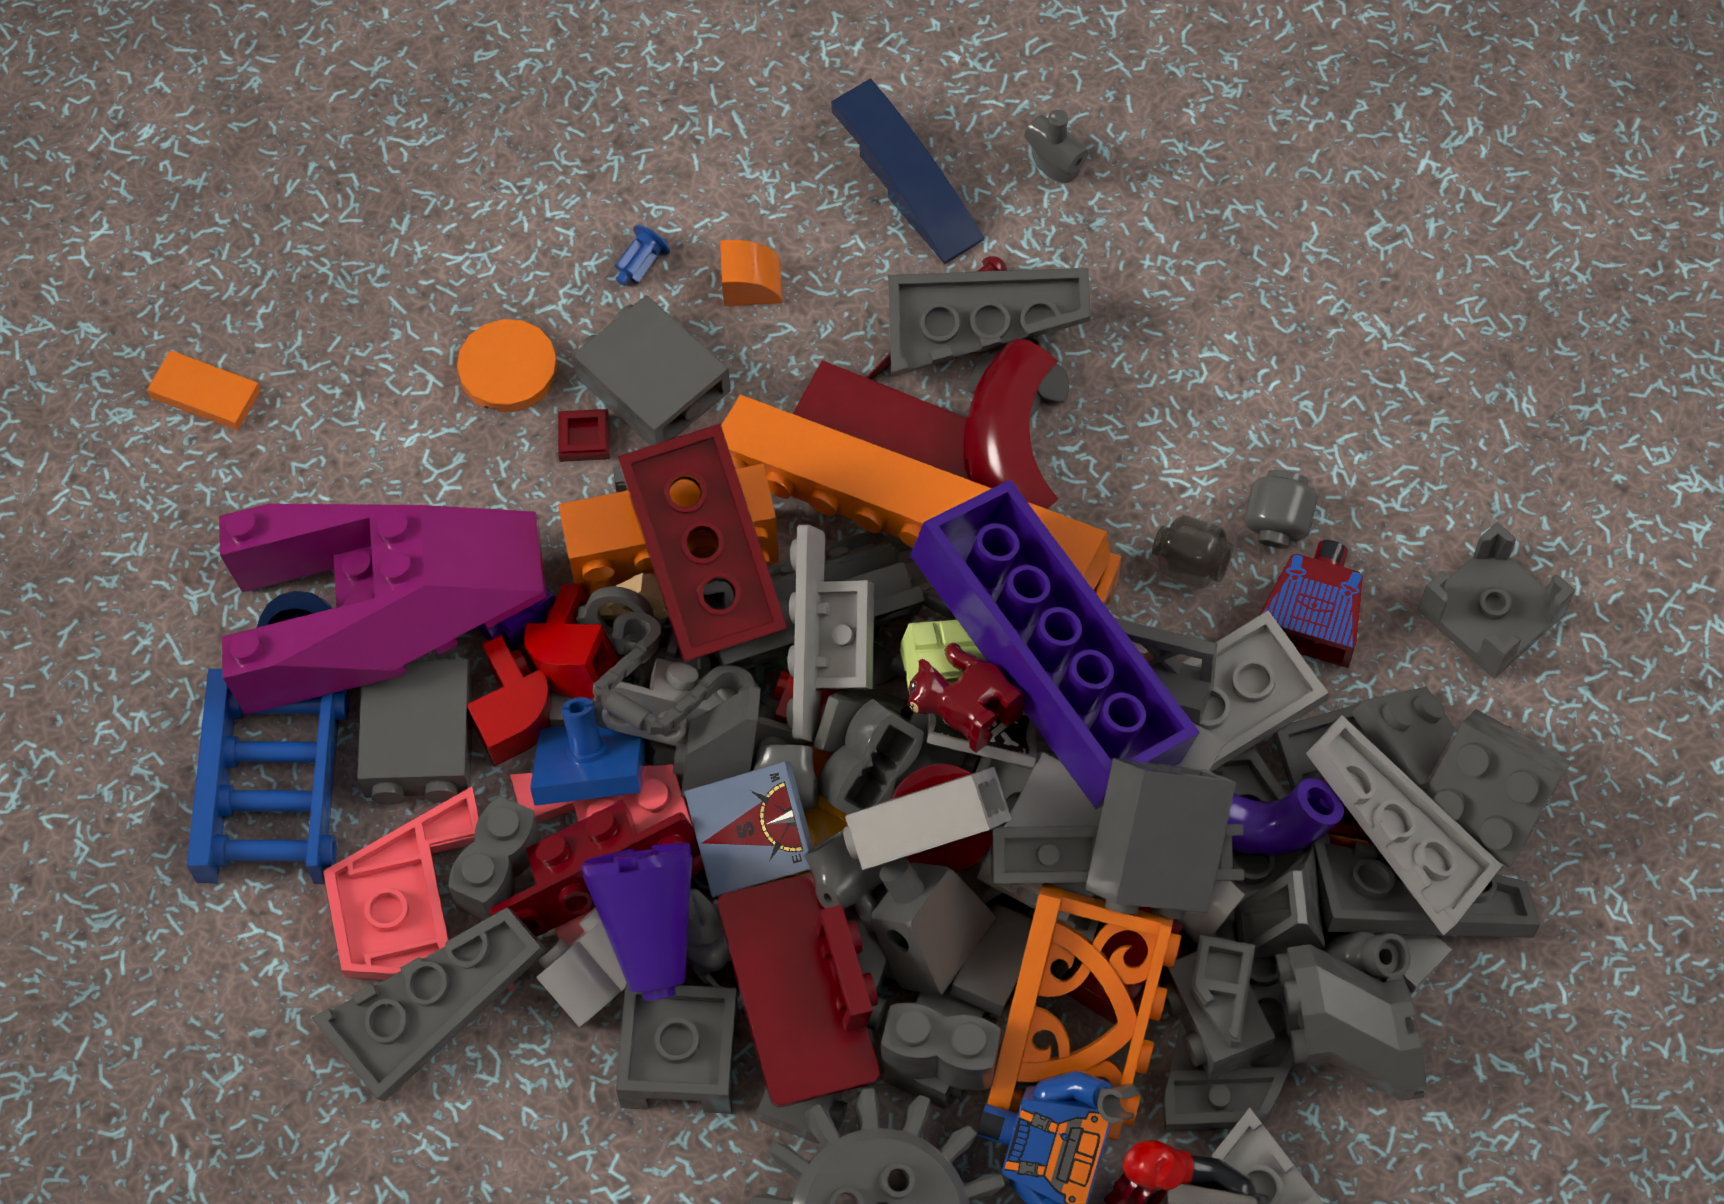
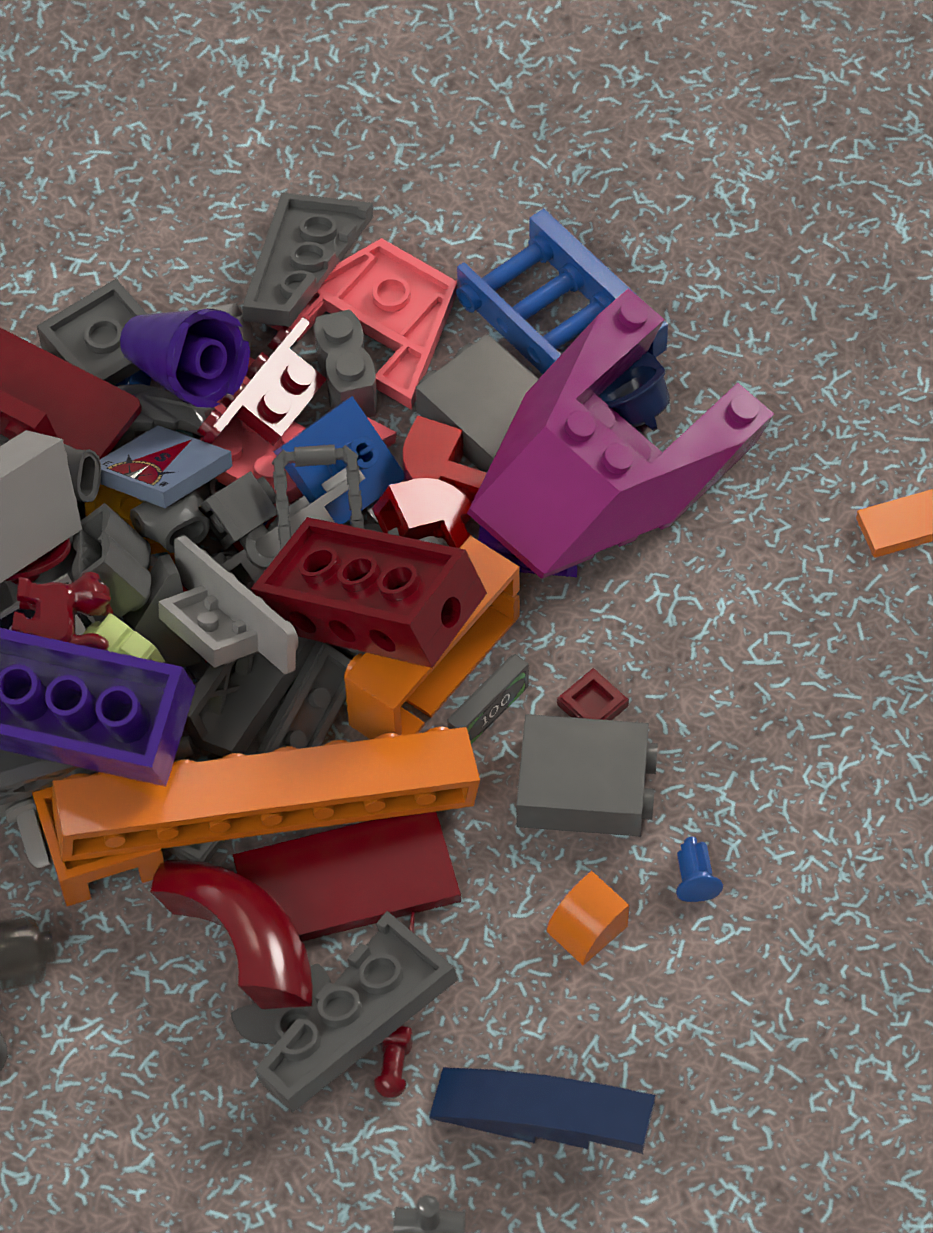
camera: 140 degrees right, 5 degrees down
orange tile [457,319,558,412] -> none

